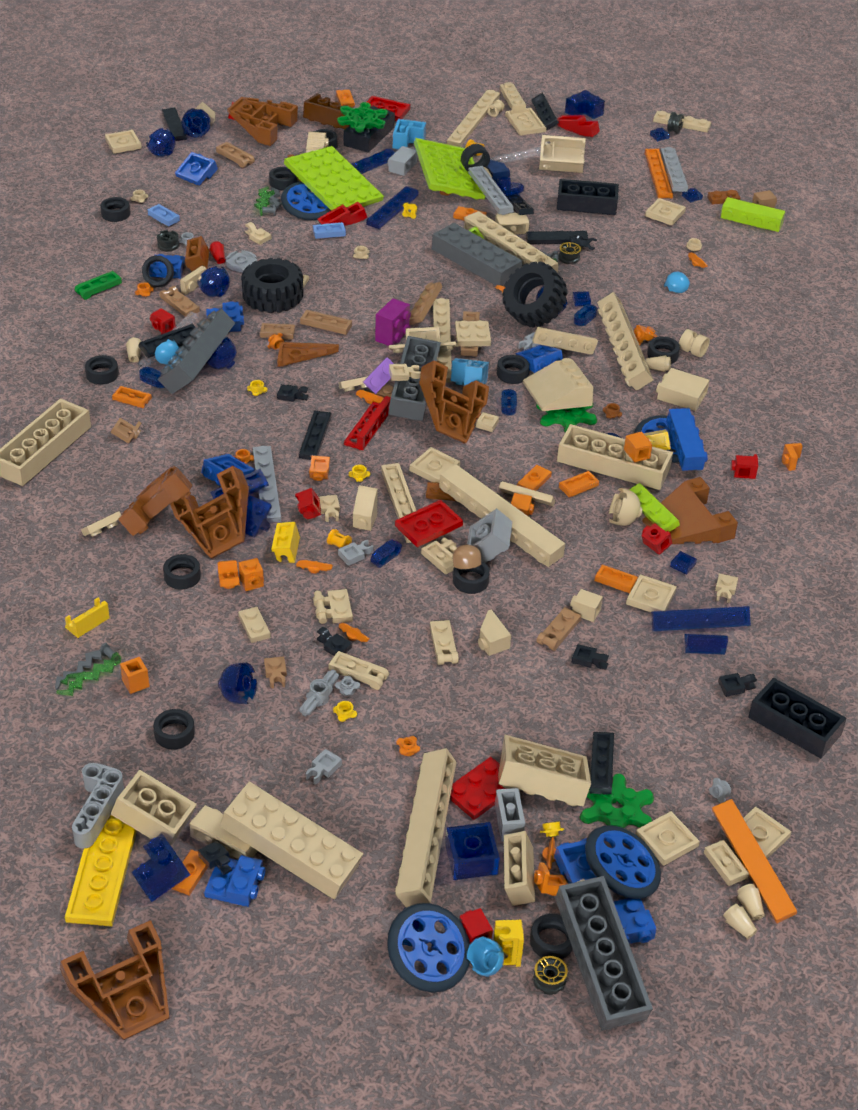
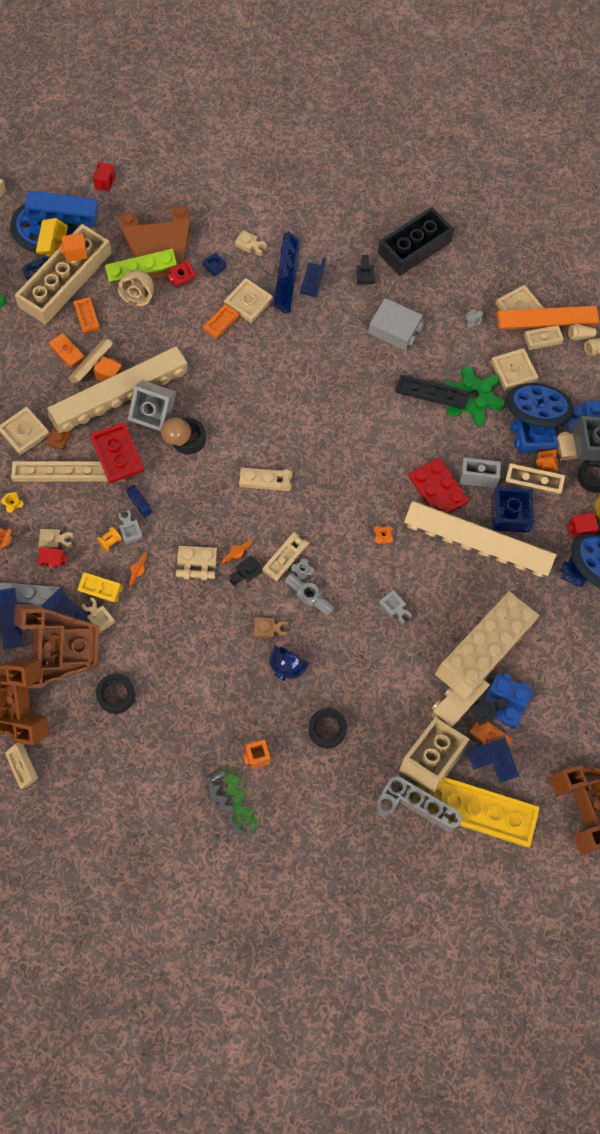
camera: 80 degrees left, 25 degrees up
yellow hinge [65,597,110,638] -> none
orange bracket [217,560,240,589] -> none
tan plate [238,607,271,643] -> none
orange brick [239,558,264,591] -> none
yellow plate [333,701,357,722] -> none
tan slope [353,485,378,531] -> none
tan plate [421,537,457,574] -> none
tan slope [478,609,511,656] -> none
tan slope [498,735,591,806] -> none
medium nougat plate [536,607,582,651] -> none
yellow plate [540,822,564,837] -> none
orange piece [542,836,556,870] -> none
tan brick [570,589,603,622] -> none
black plate [571,644,609,670] -> none
orange bracket [782,443,803,471] -> none
none -> tan plate [82,598,115,634]
none -> light grey brick [368,298,424,351]

